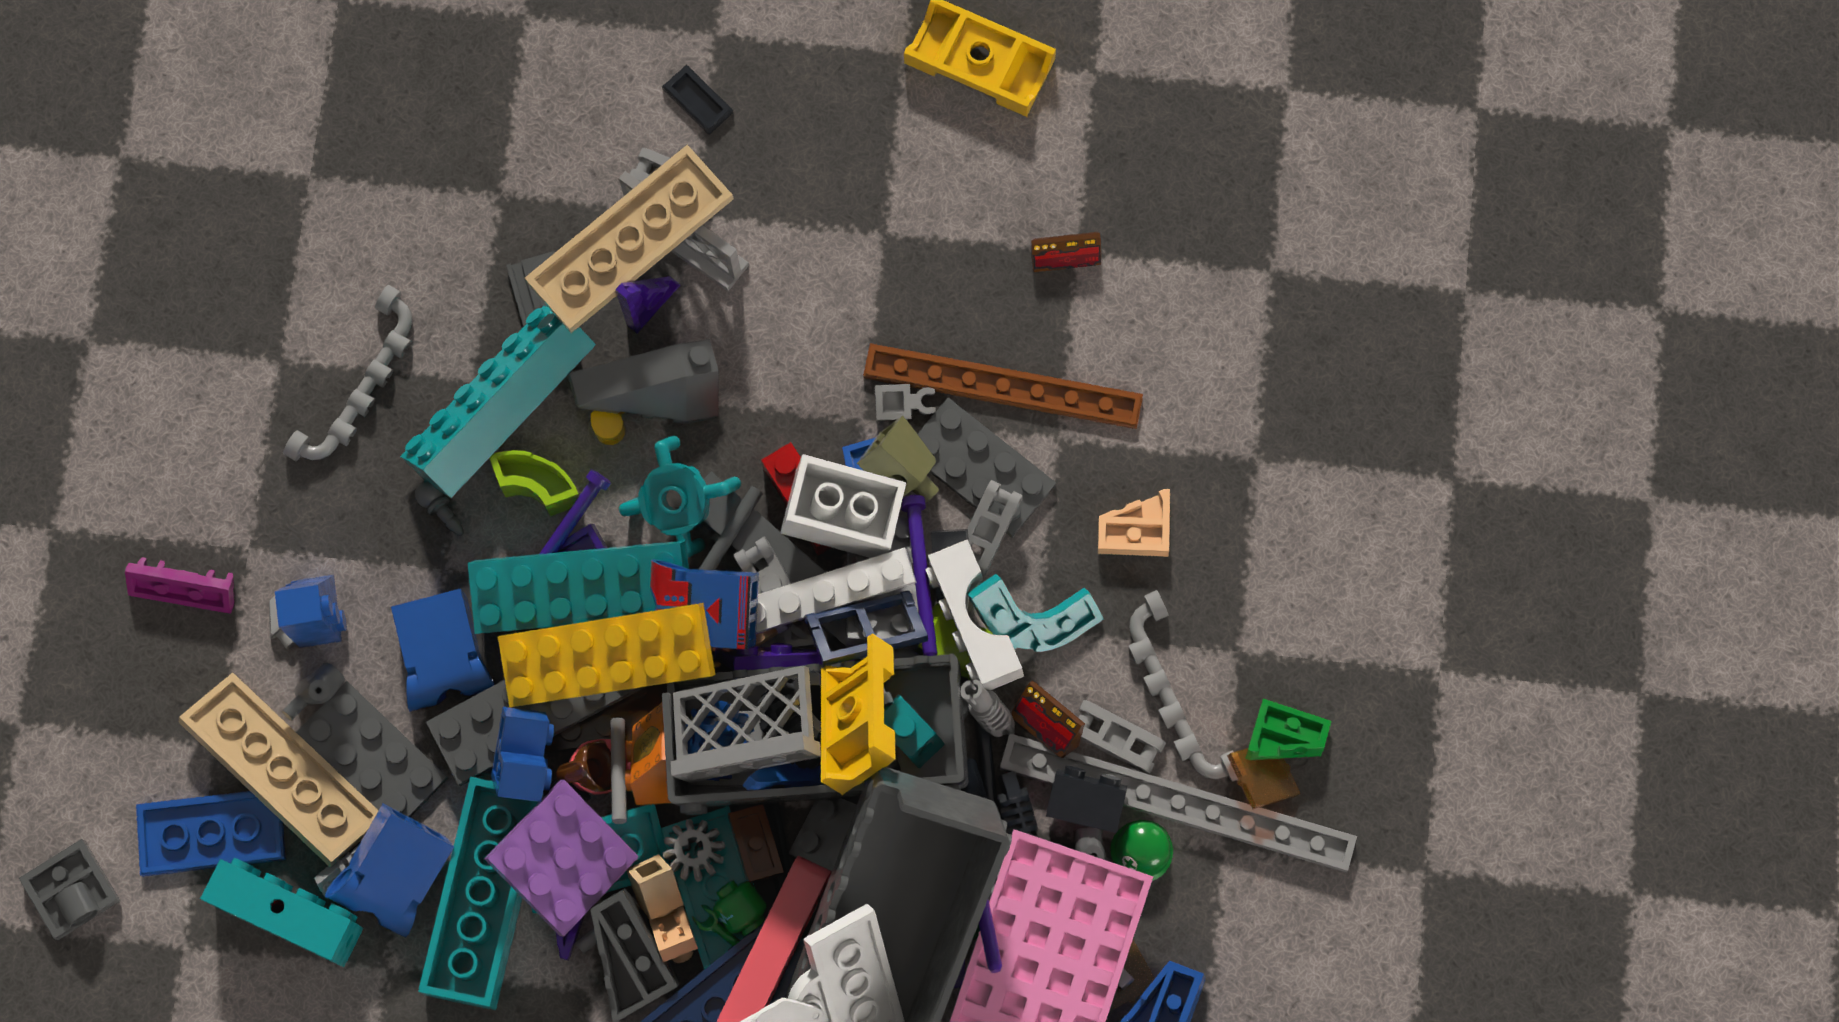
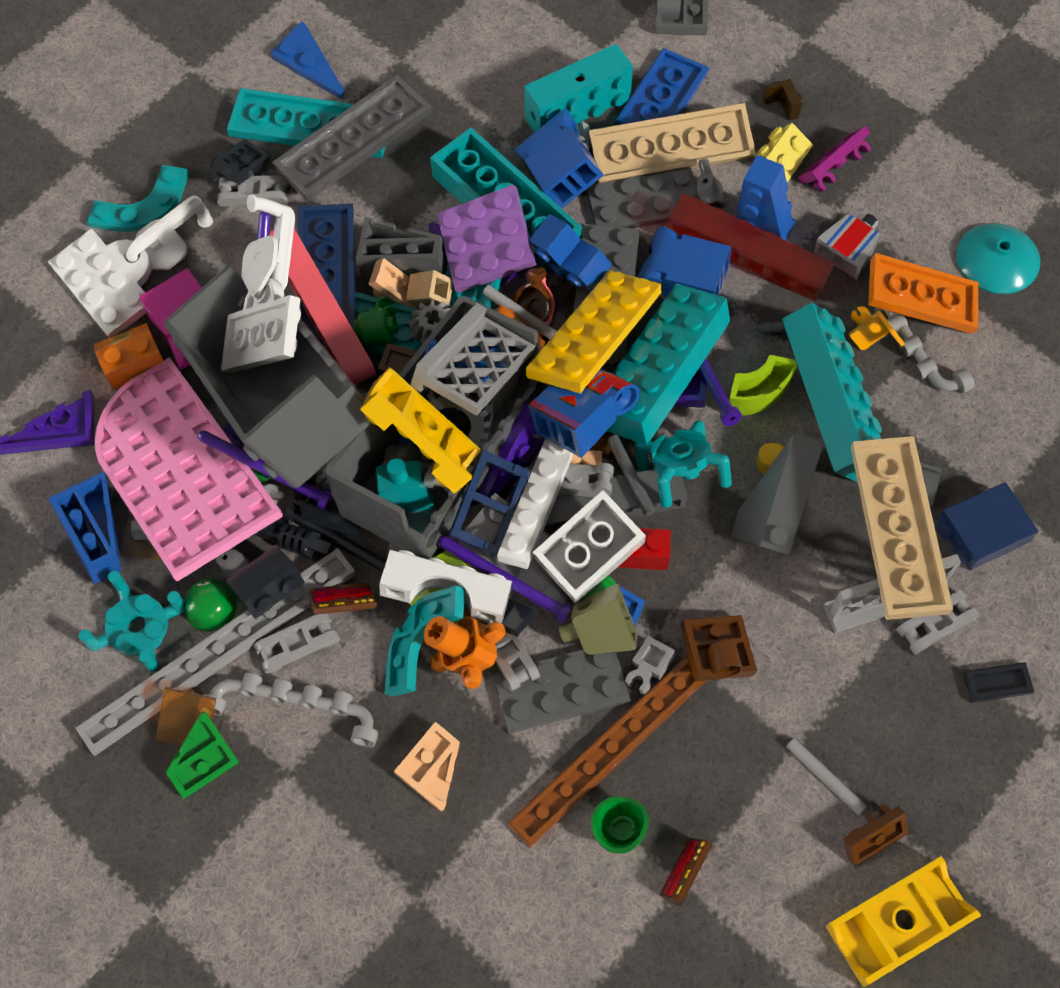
camera: 125 degrees right, 10 degrees down
dark purple wing [615,276,680,334] -> none
light grey hinge [960,680,1015,737] -> none
none -> teal plate [78,571,186,672]
none -> orange piece [424,607,506,689]
none -> green helmet [591,797,649,854]
none -> clear red brick [667,193,835,301]
none -> reddish brown plate [680,615,757,681]
none -> light yellow bracket [755,123,813,182]
none -> dark brown bracket [763,79,803,121]
none -> light grey bar [786,738,867,815]
none -> torso [814,214,880,280]
none -> reddish brown plate [843,804,909,867]
none -> light orange bracket [849,306,905,350]
none -> orange plate [868,253,978,334]
none -> dark blue brick [937,482,1039,571]
none -> teal dish [956,223,1040,294]

